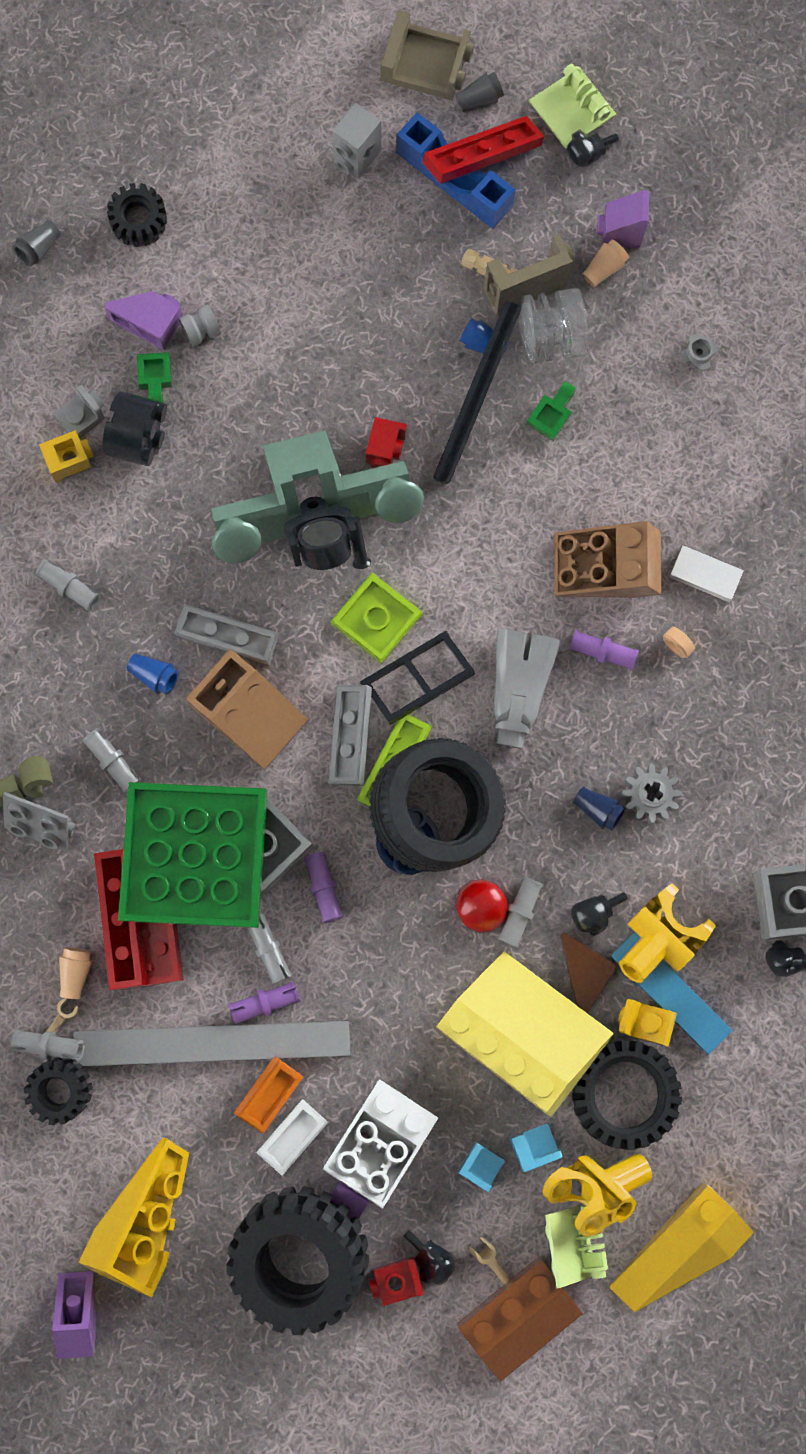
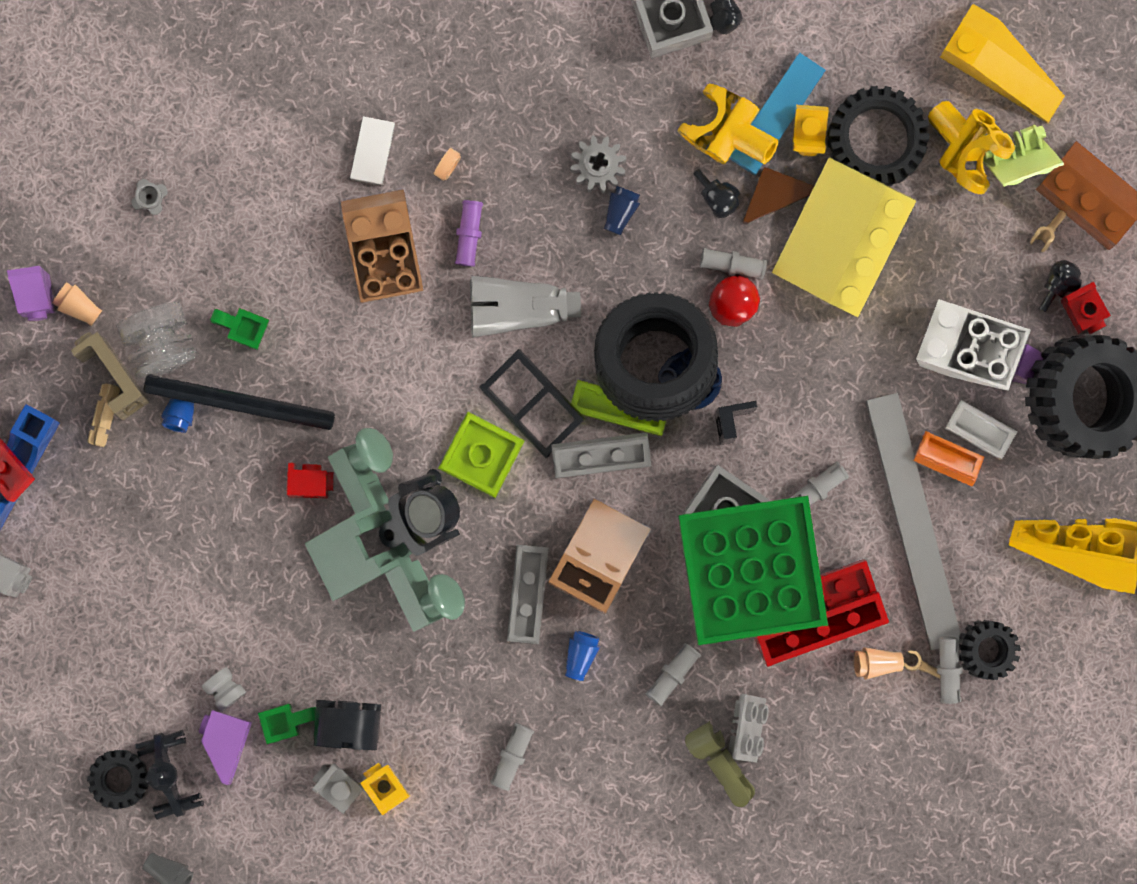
camera: 105 degrees left, 5 degrees up
medium lavender pin [228,981,300,1025] -> none
medium lavender pin [304,852,343,923] -> none
medium azure panel [457,1142,505,1192] -> none
medium azure panel [509,1124,563,1172] -> none
none -> black axle [135,730,204,820]
none -> black panel [714,401,758,445]

